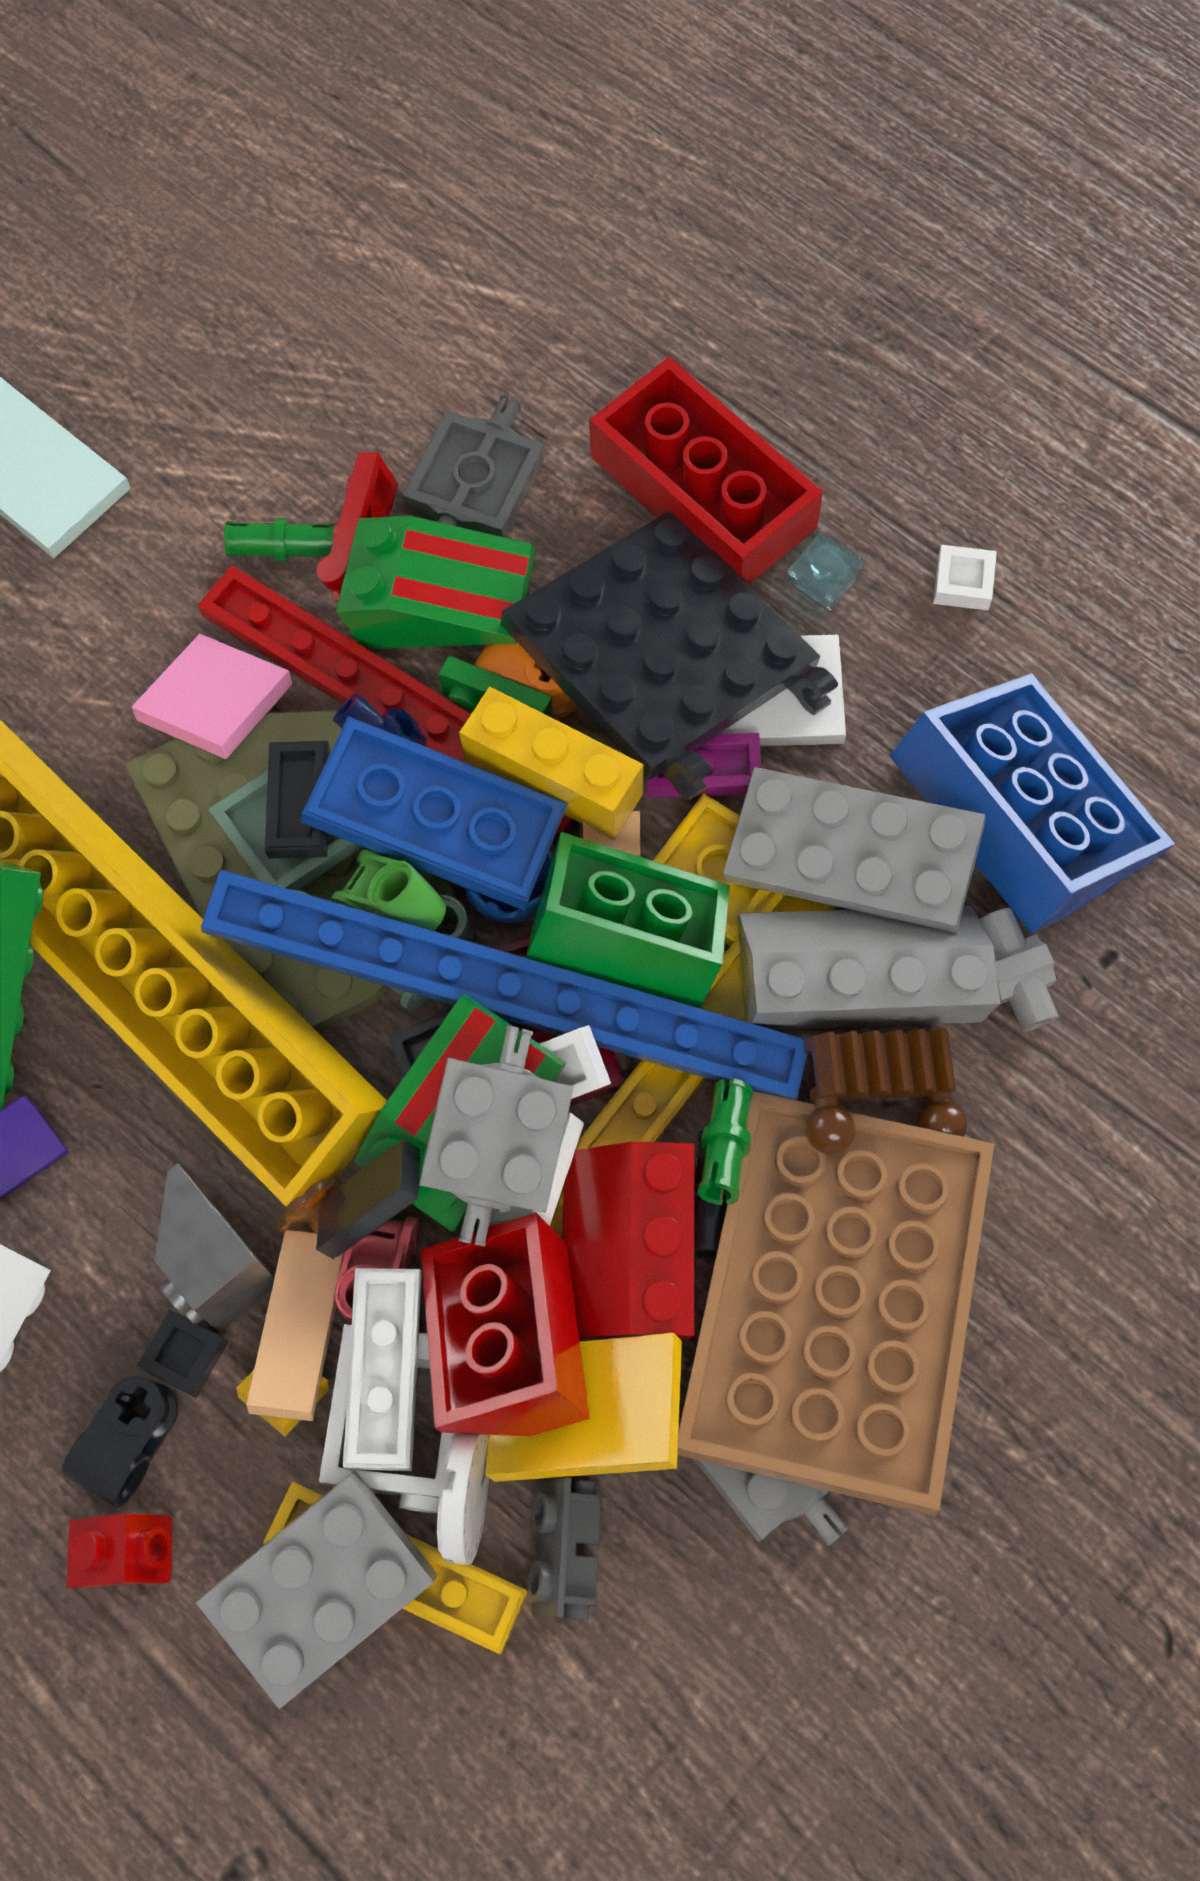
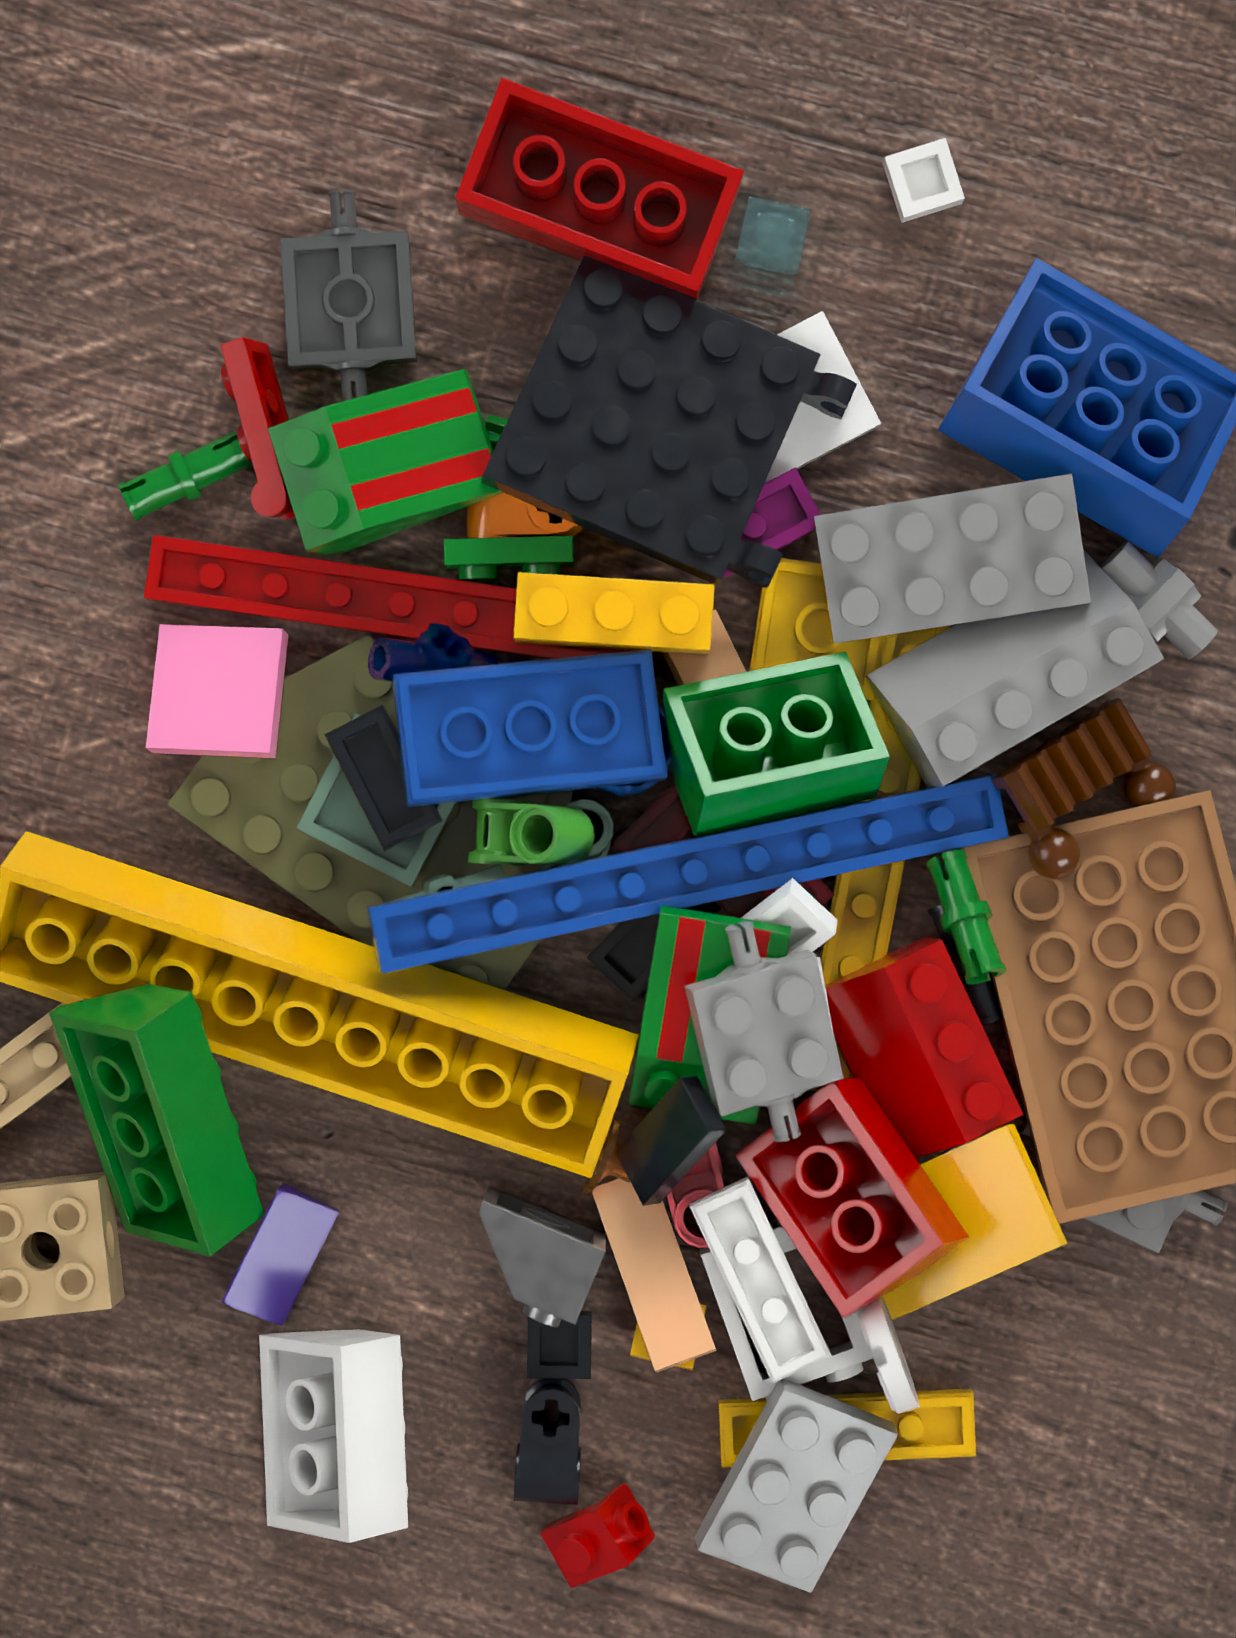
camera: 25 degrees left, 20 degrees up
dark grey hinge [527,1477,602,1620] -> none

